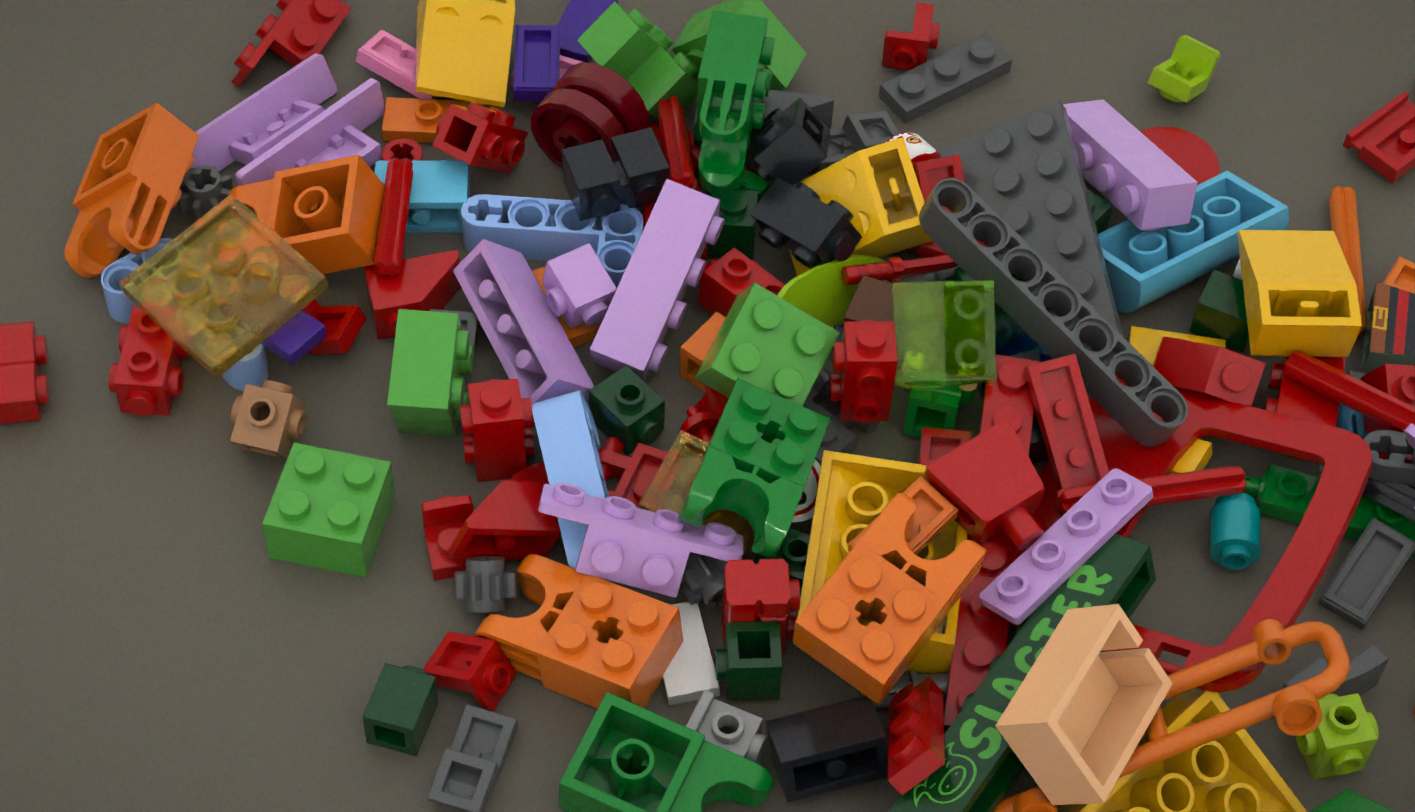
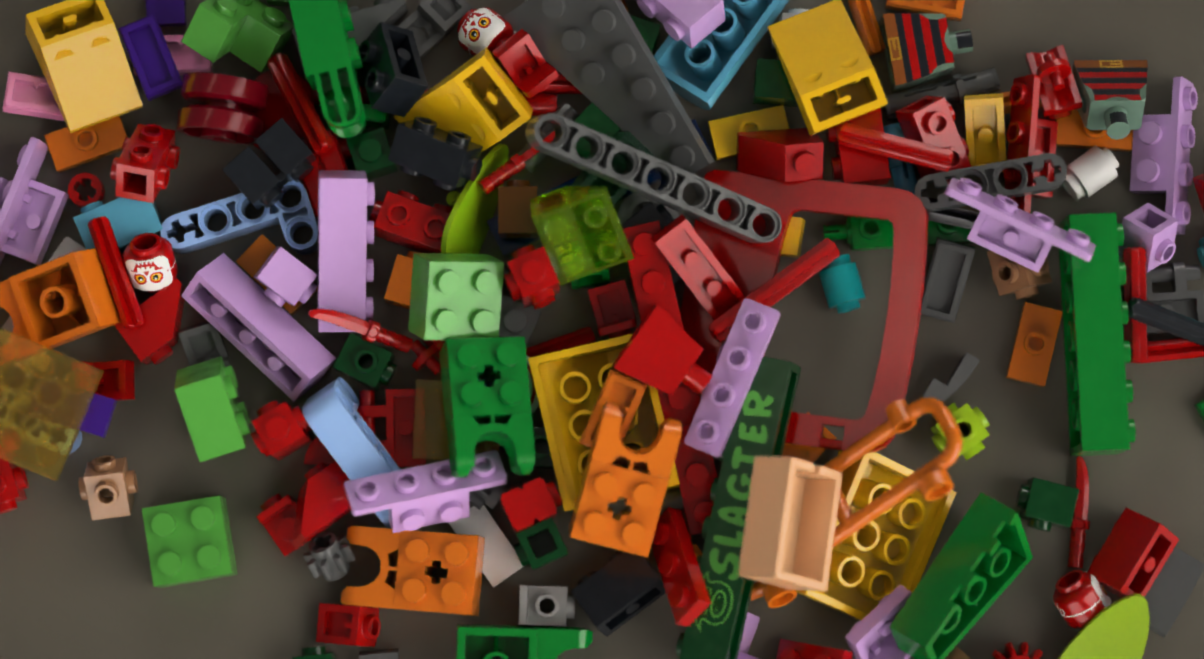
camera: 20 degrees left, 30 degrees up
none -> head [123,233,178,293]
none -> red piece [308,309,413,353]

